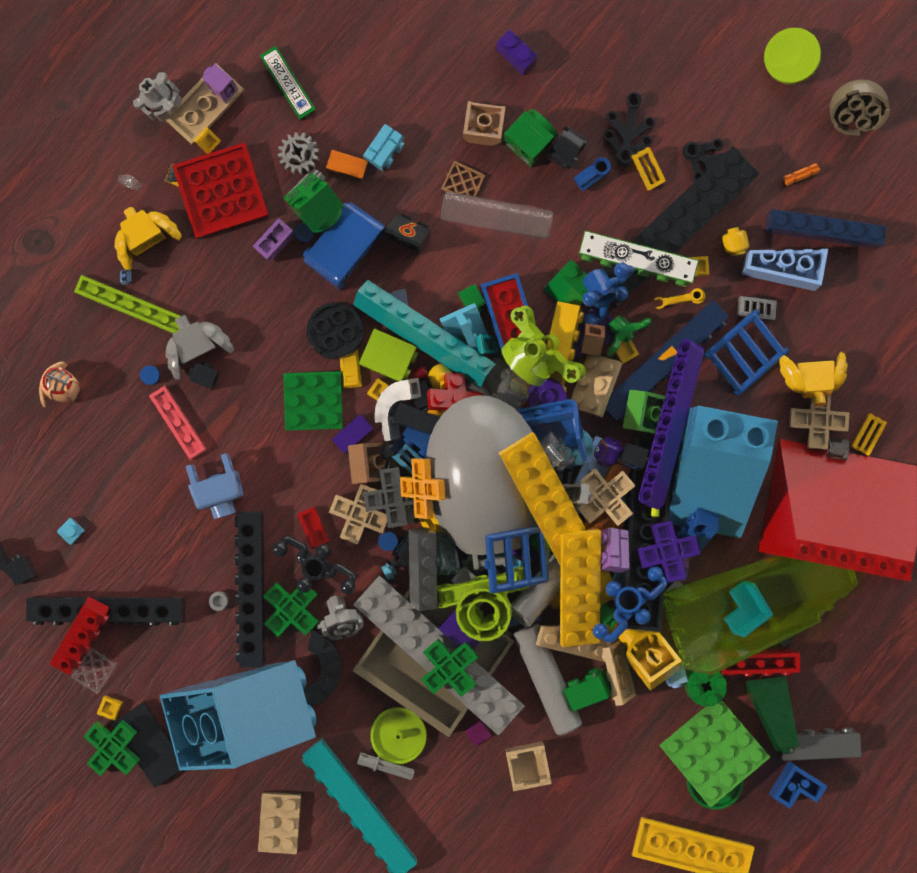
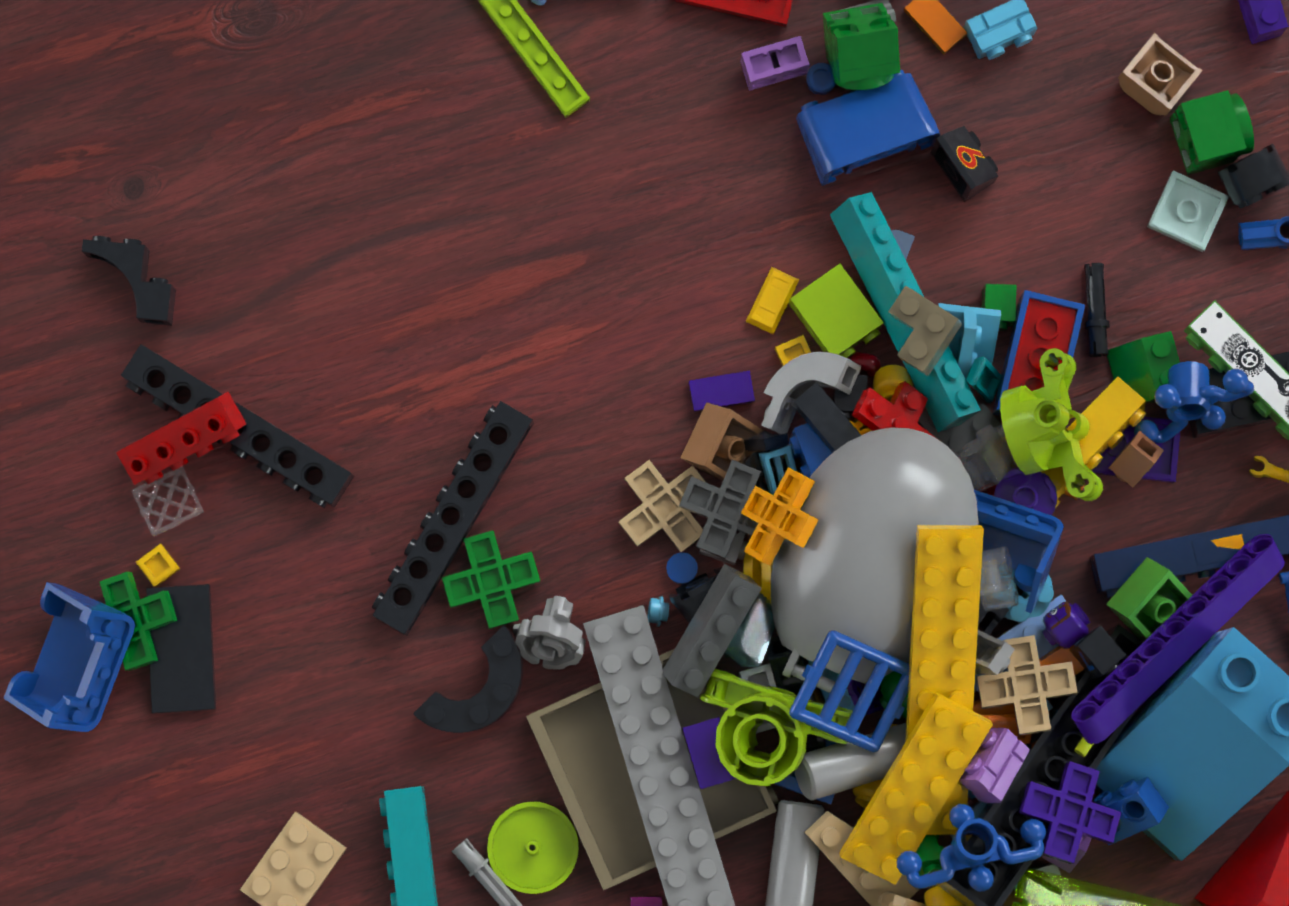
camera: 35 degrees right, 5 degrees down
light nougat piece [39,362,80,407] -> none
medium azure plate [57,518,85,545] -> none
blue tile [140,366,161,385] -> none
coral tile [149,386,207,460] -> none
dark azure slope [159,660,316,771] -> none
light grey torso [165,315,234,380] -> none
medium blue piece [185,453,243,519] -> none
black brick [188,361,220,390] -> none
light grey tile [209,591,229,611] -> none
black wheel [273,536,357,595] -> none
green plate [283,371,343,431] -> none
red tile [297,507,329,549] -> none
black tile [306,302,364,360] -> none
green plate [421,638,479,697] -> none
medium nougat window [441,161,485,204] -> none
clear cylinder [441,192,553,239] -> none
tan plate [571,354,622,417] -> none
green piece [605,315,652,357] -> none
yellow tile [615,340,639,364] -> none
none -> blue windscreen [4,582,135,732]
none -> dark tan brick [888,285,962,377]
none -> black pin [1084,263,1110,357]
none -> light aqua tile [1147,170,1229,252]

